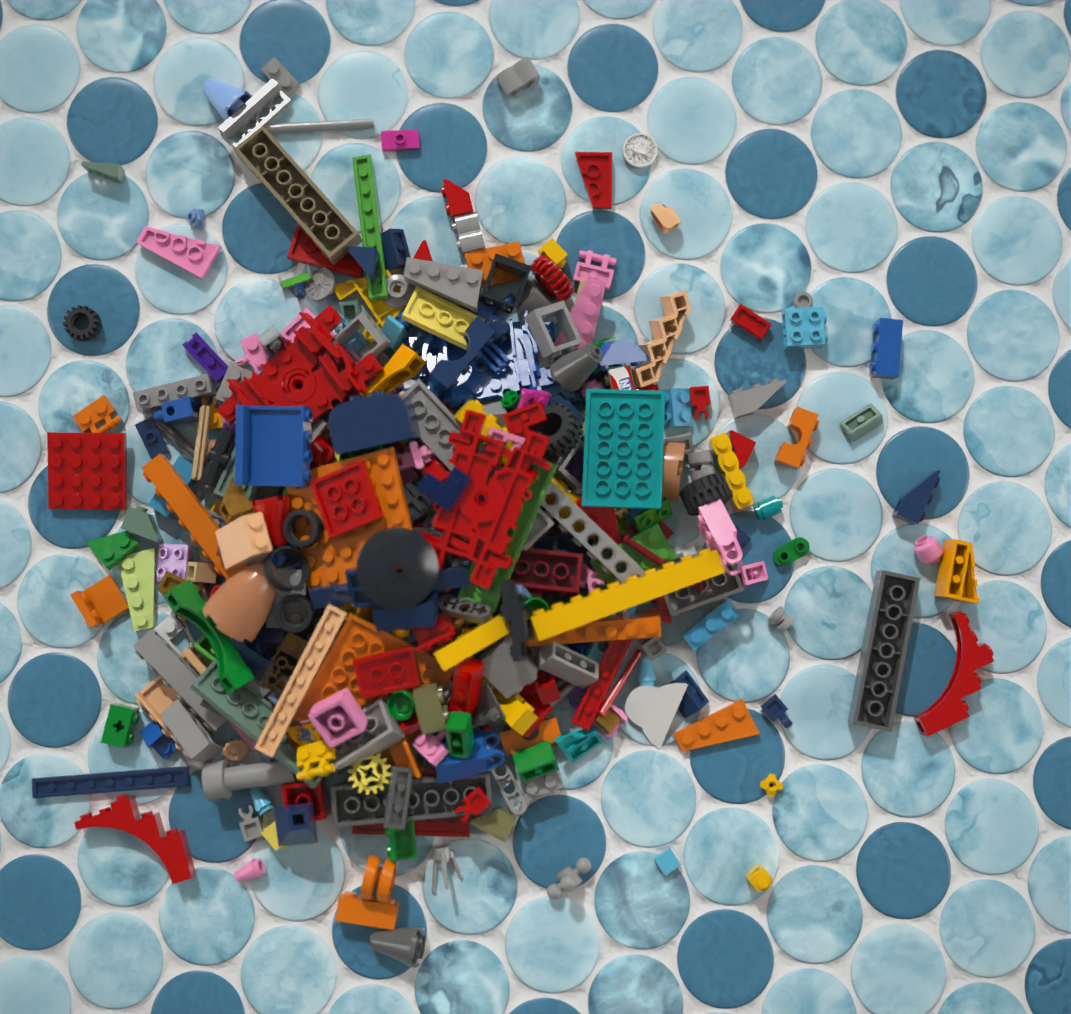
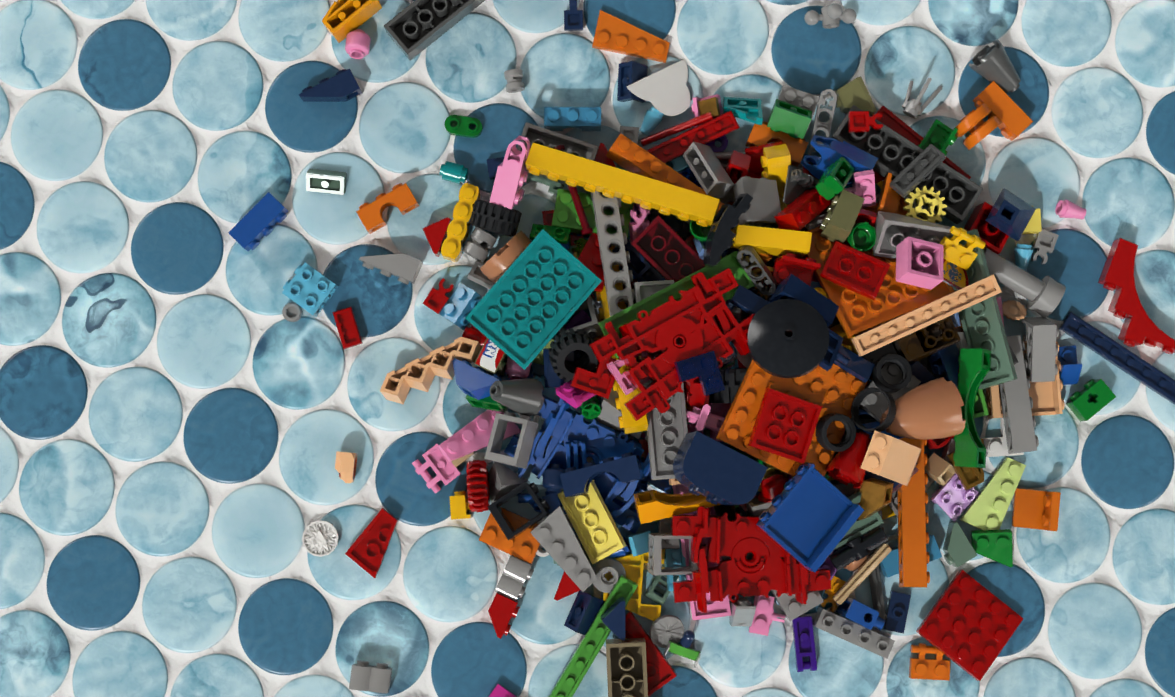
camera: 145 degrees left, 0 degrees up
bright pink slope [736,561,769,586] -> none

